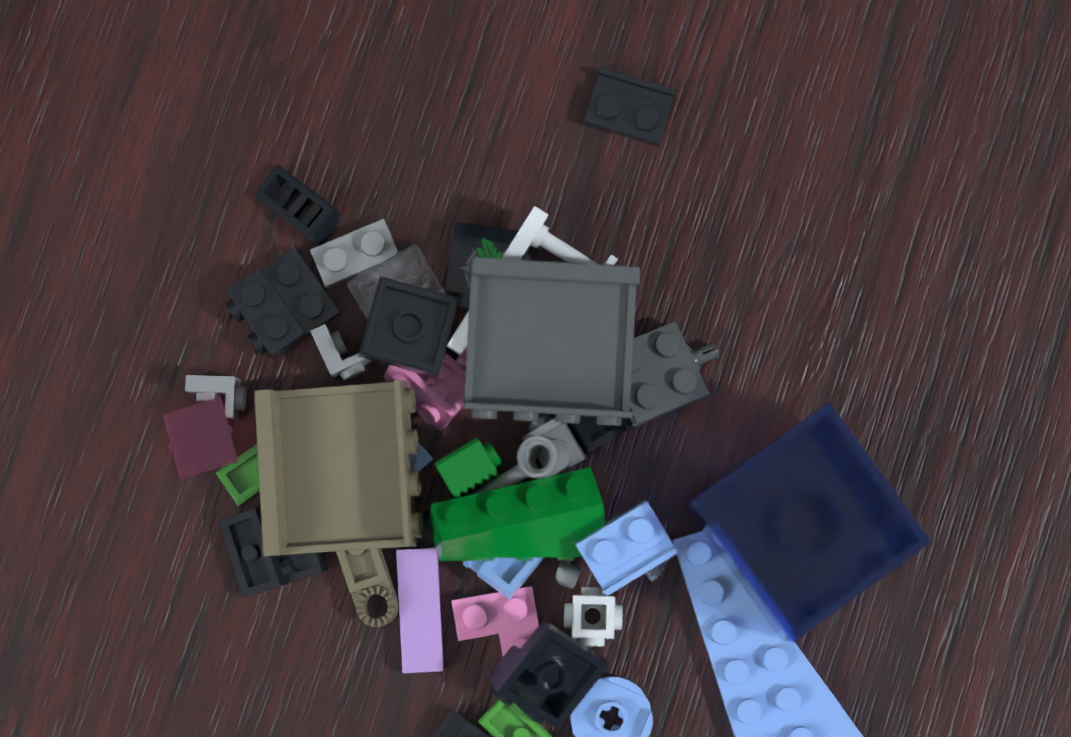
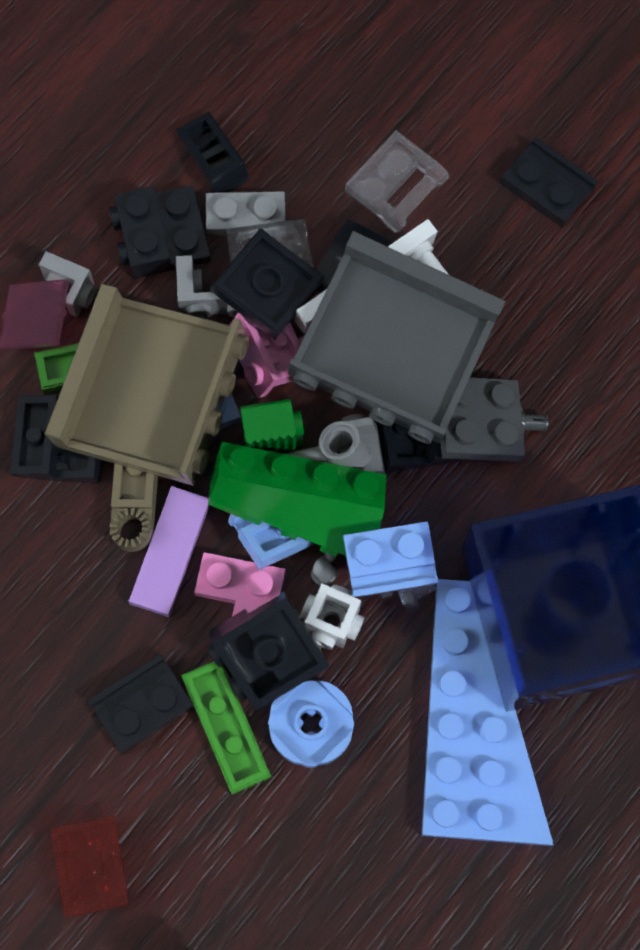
camera: 15 degrees right, 10 degrees down
none -> clear plate [345,130,449,233]

